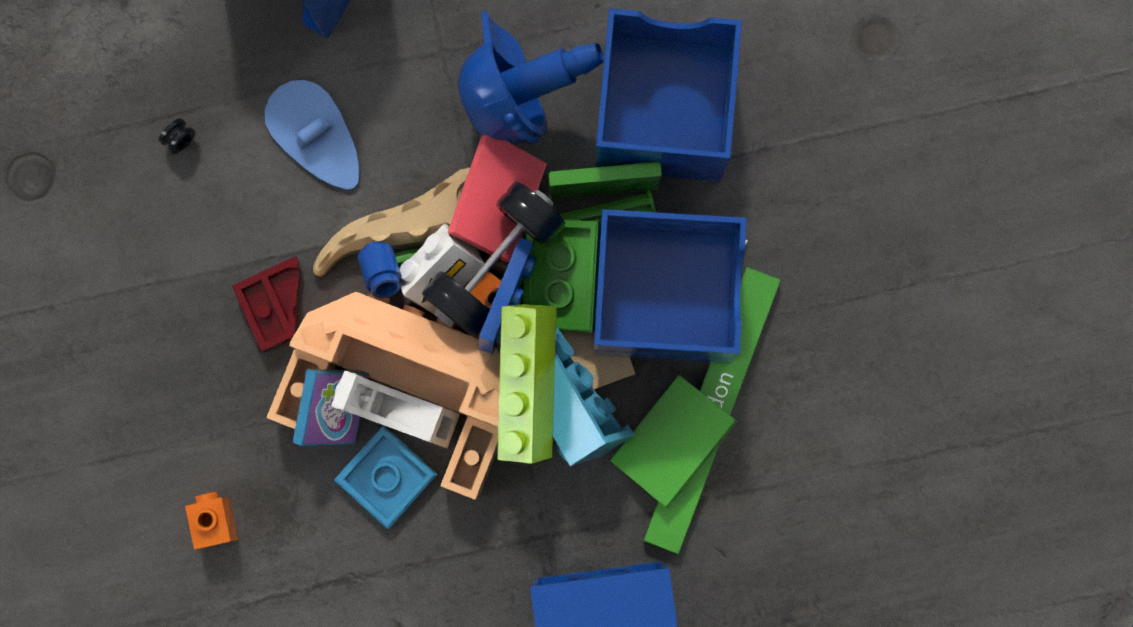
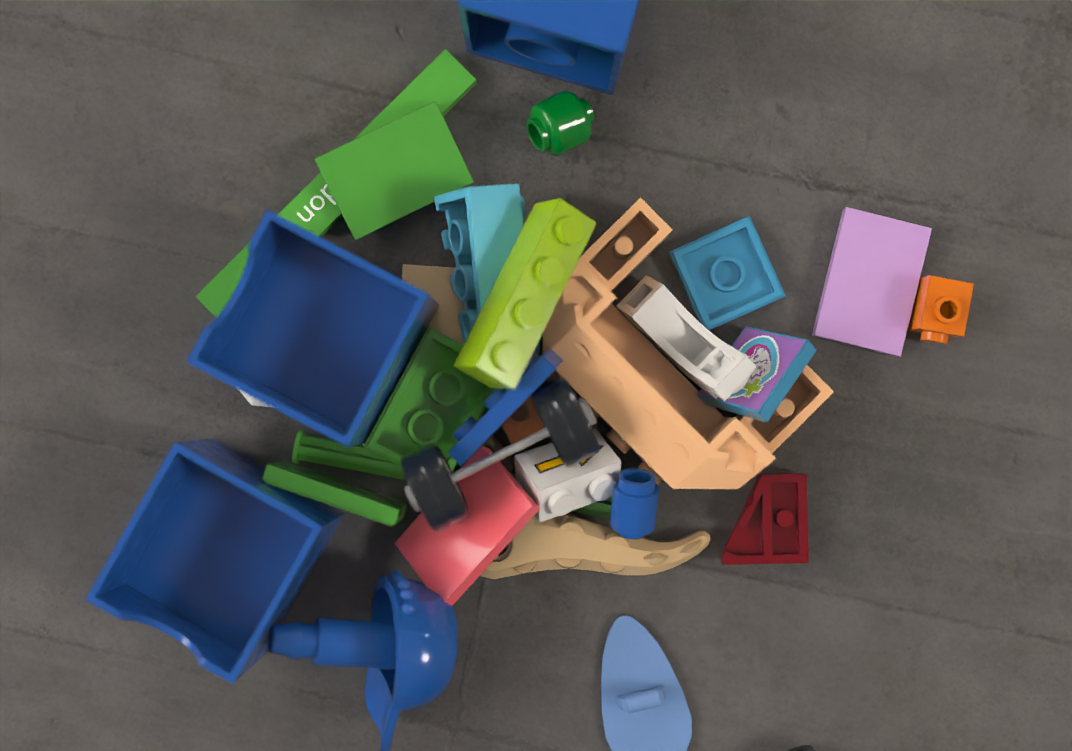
camera: 155 degrees left, 5 degrees up
none -> green head [526,90,594,157]
none -> lavender tile [812,207,932,357]

